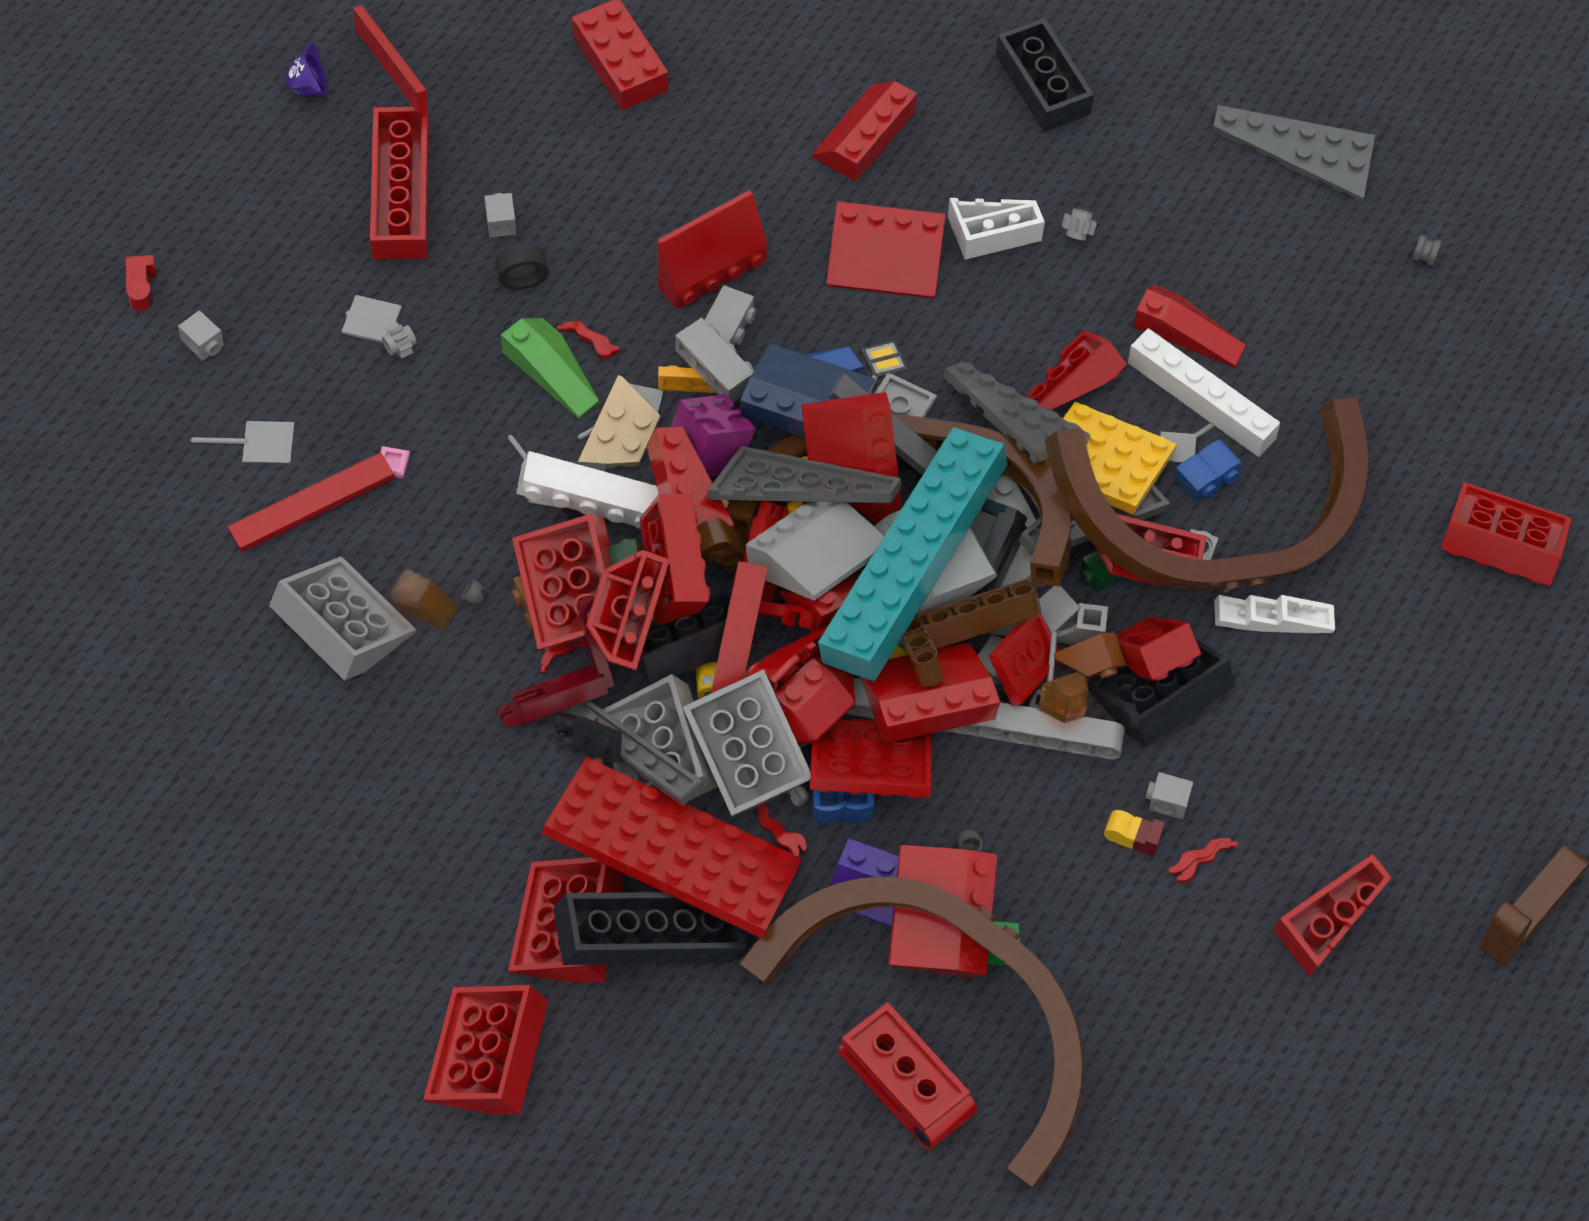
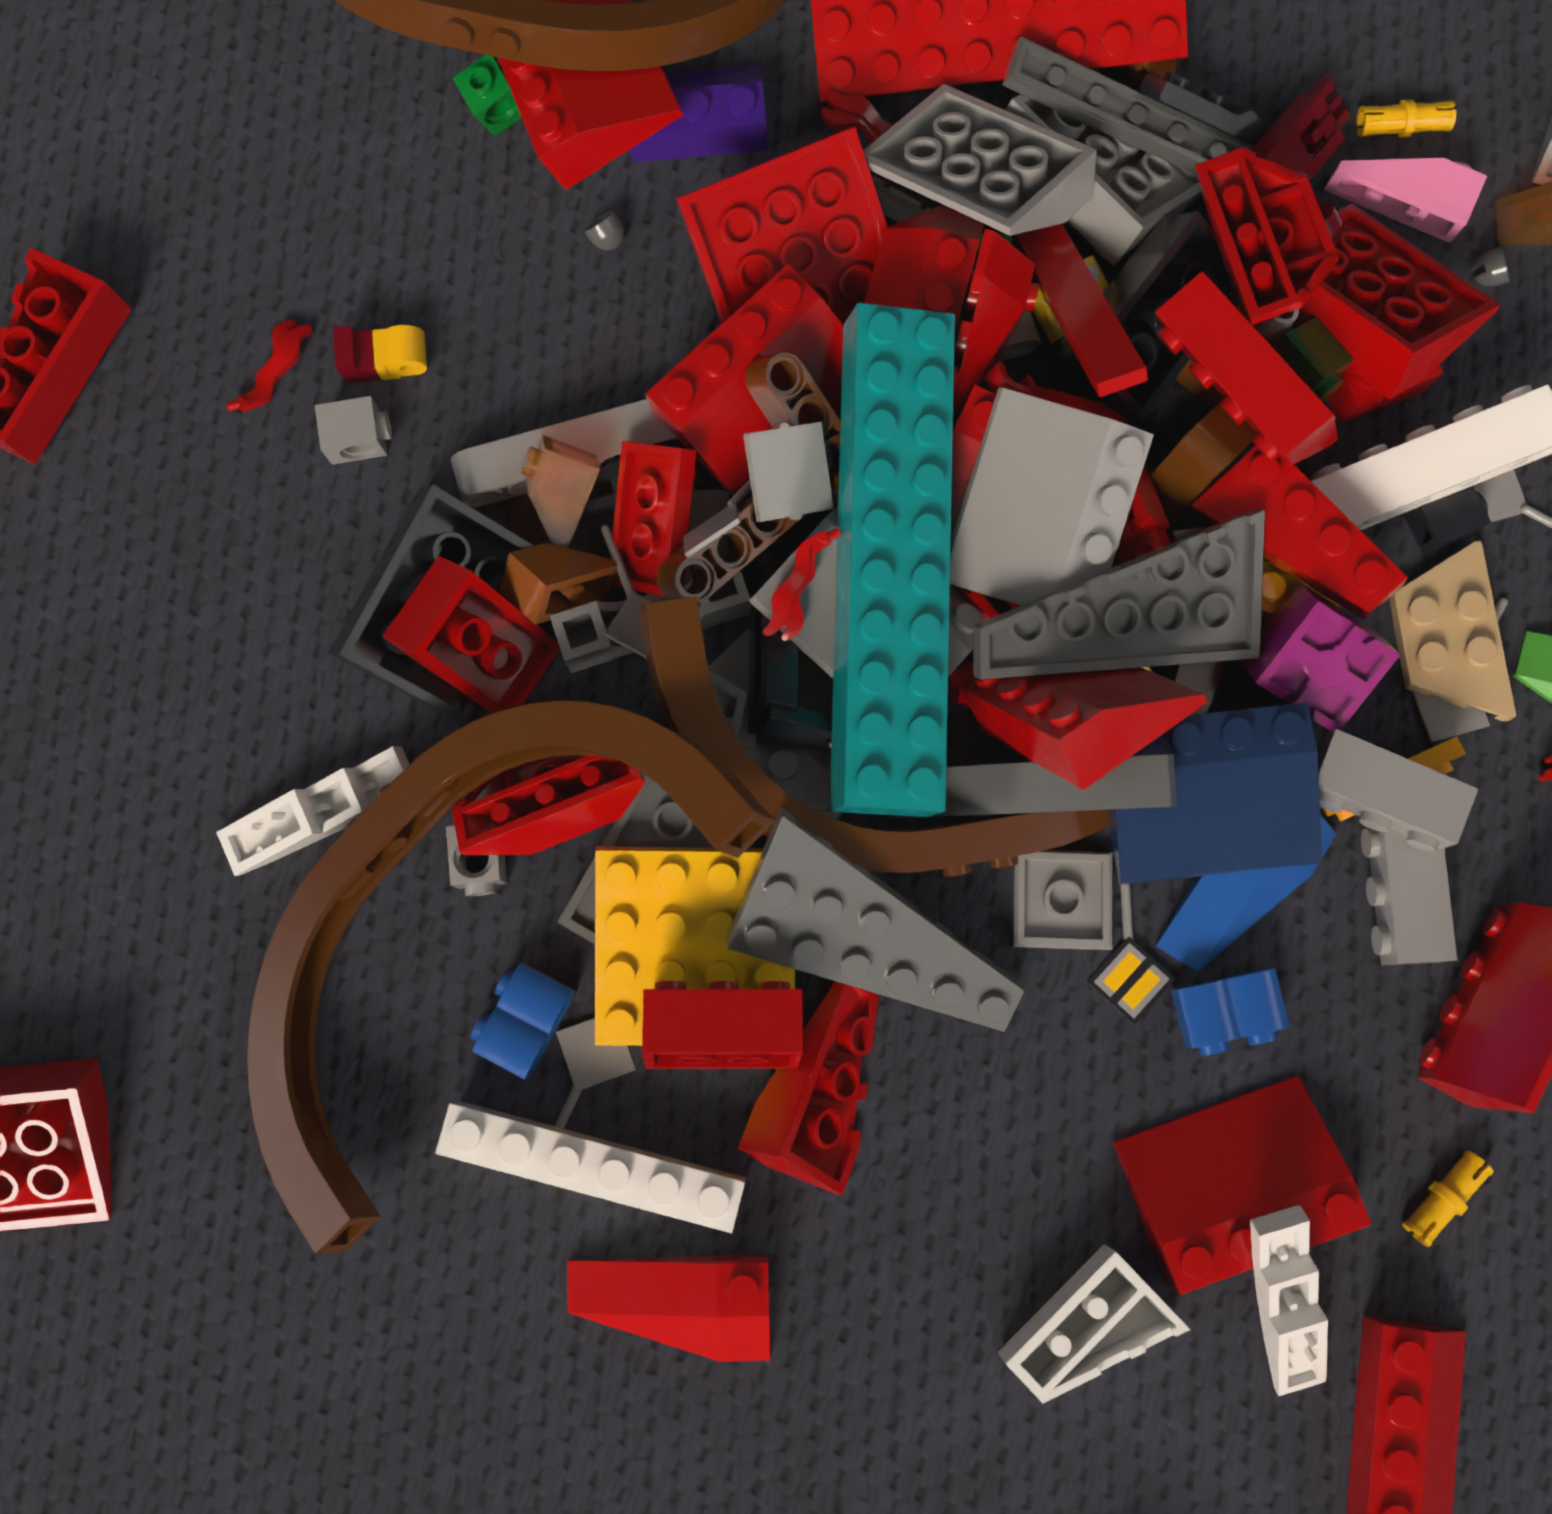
camera: 155 degrees right, 20 degrees up
light grey gear [1062,208,1097,240] -> none
none -> red brick [642,981,803,1069]
none -> light grey piece [683,479,752,558]
none -> light grey piece [743,422,834,522]
none -> red hair [763,527,841,641]
none -> blue brick [1171,968,1290,1056]
none -> white slope [1250,1205,1328,1396]
none -> bright pink slope [1324,158,1487,243]
none -> yellow pin [1356,99,1456,138]
none -> yellow pin [1402,1150,1494,1247]

